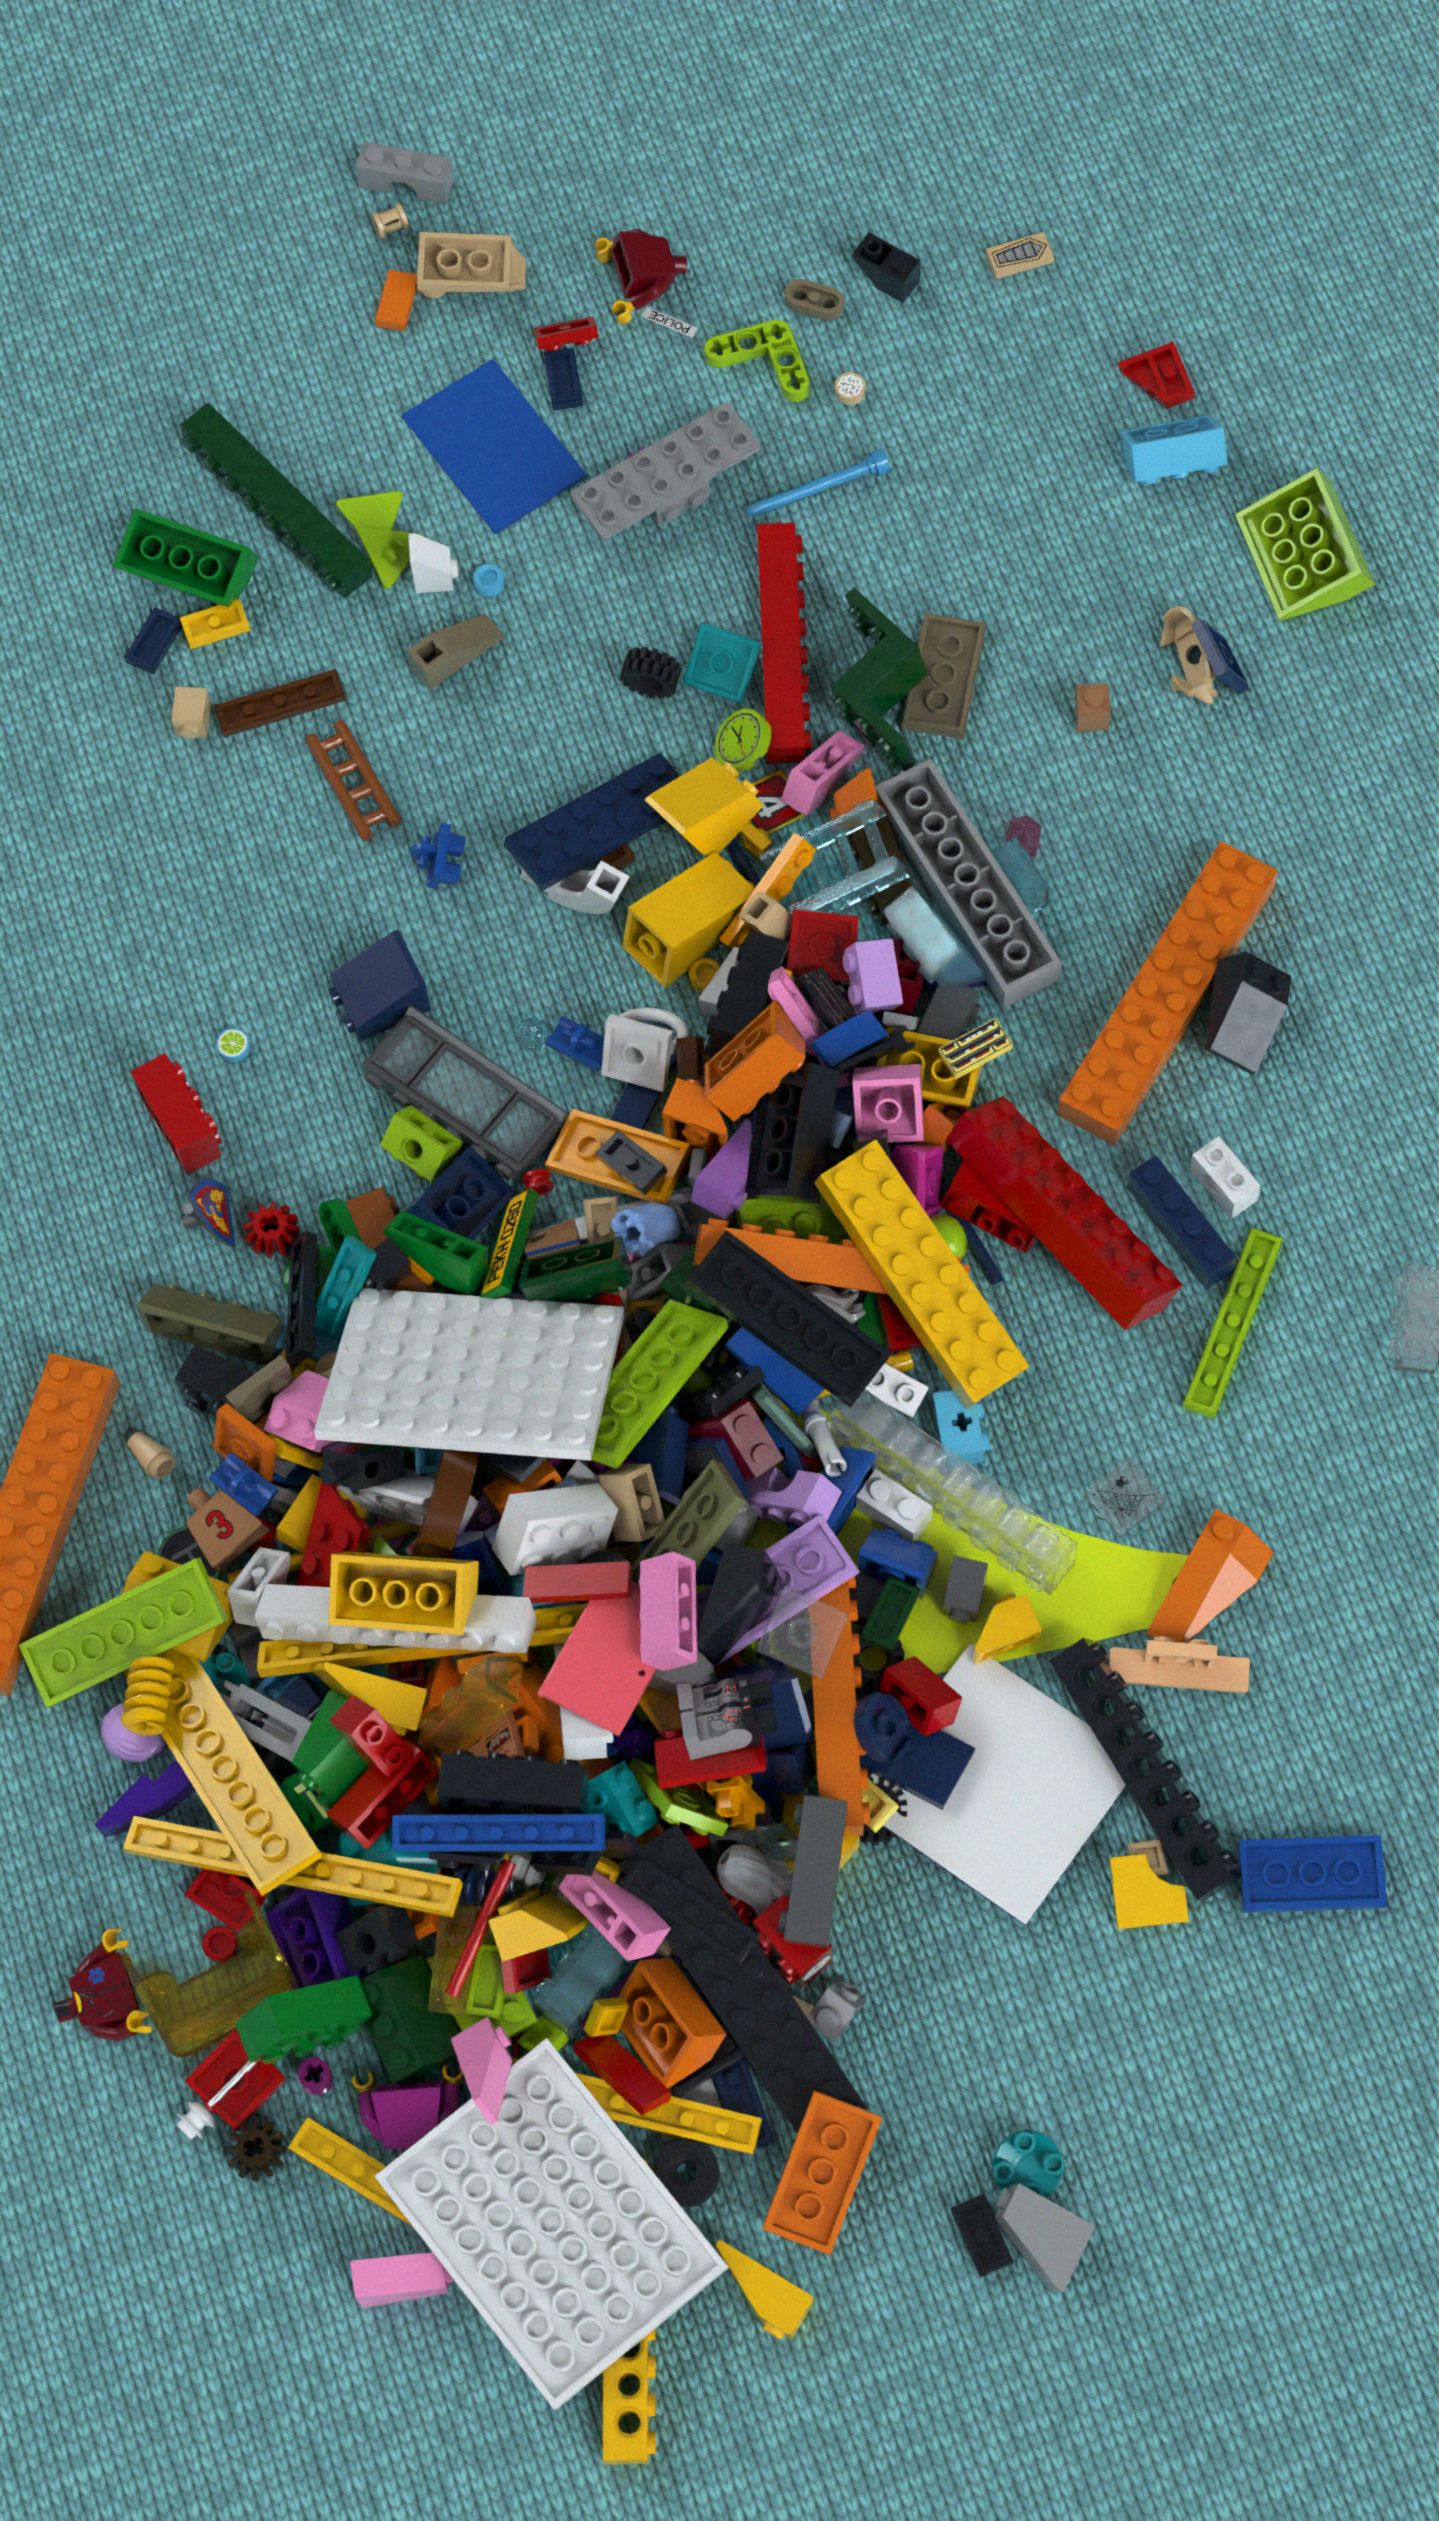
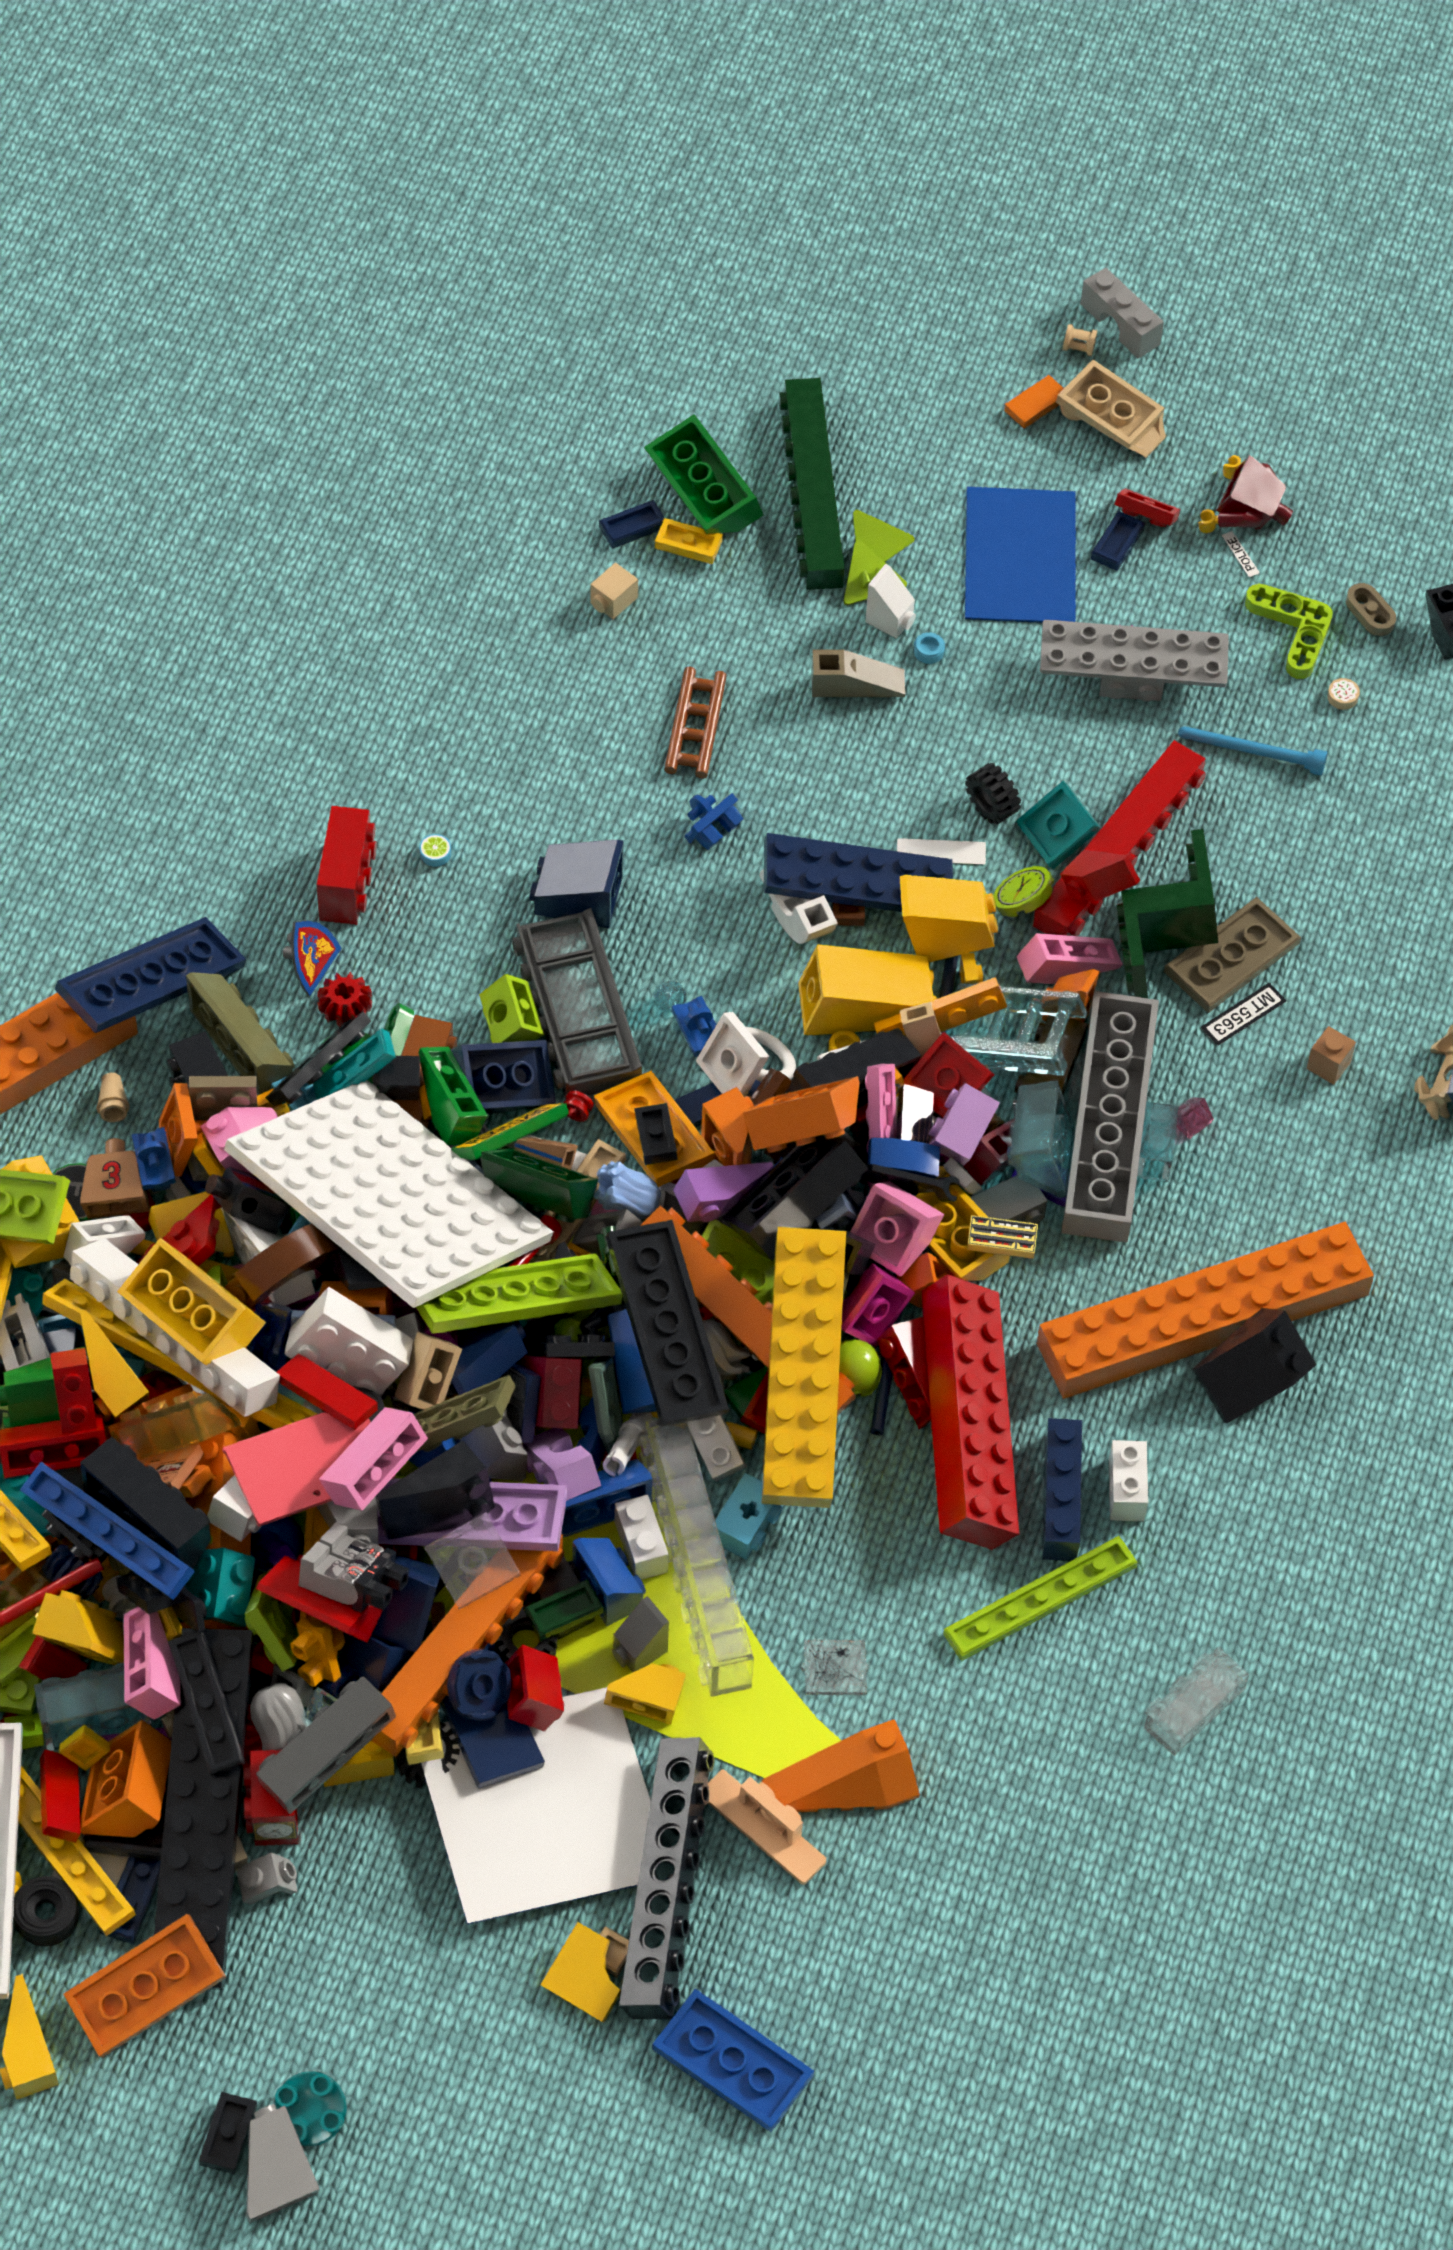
camera: 30 degrees right, 10 degrees down
reddish brown tile [214,669,346,737] -> none
sticker [749,770,805,834] -> none
none -> dark blue plate [55,917,246,1033]
none -> white sticker [897,838,986,864]
none -> red slope [1060,850,1141,902]
none -> sticker [1201,983,1286,1045]

